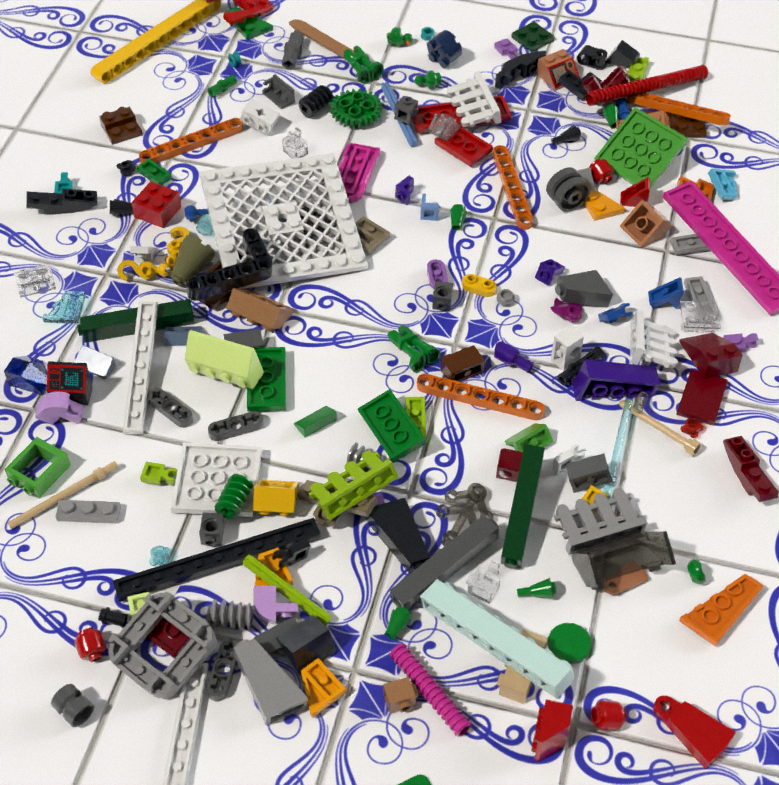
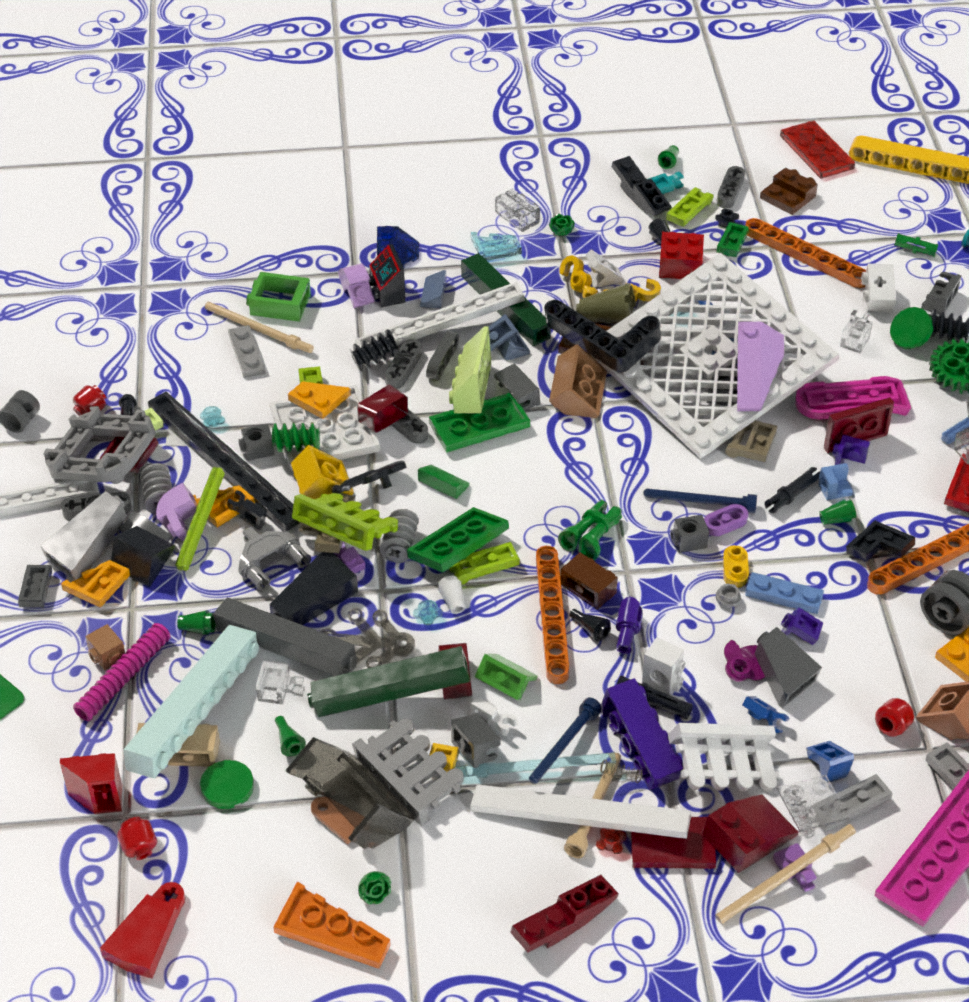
camera: 70 degrees right, 5 degrees down
none -> dark grey plate [18,565,53,608]
none -> light grey connector [238,527,311,590]
none -> light orange wing [288,381,351,419]
none -> black piece [331,460,407,494]
none -> black piece [349,329,399,371]
none -> dark red piece [357,384,408,433]
none -> clear light blue plate [413,600,443,625]
none -> dark grey beam [426,331,459,380]
none -> white cone [438,576,466,614]
none -> white tile [470,784,691,839]
none -> sand blue slope [489,314,518,352]
none -> dark blue piece [529,697,602,784]
none -> green plate [549,214,575,236]
none -> black cone [569,608,611,641]
none -> dark blue piece [643,488,757,513]
none -> green cone [658,145,679,169]
none -> lime plate [666,187,714,227]
none -> tan bar [715,824,856,924]
none -> dark grey beam [717,166,745,208]
none -> lavender wedge [737,322,784,411]
none -> medium blue plate [745,572,824,614]
none -> black pin [764,467,820,514]
none -> clear red plate [780,120,855,179]
none -> dark red tile [823,397,894,453]
none -> black plate [846,520,915,562]
none -> red head [875,698,914,737]
none -> green tile [890,307,933,350]

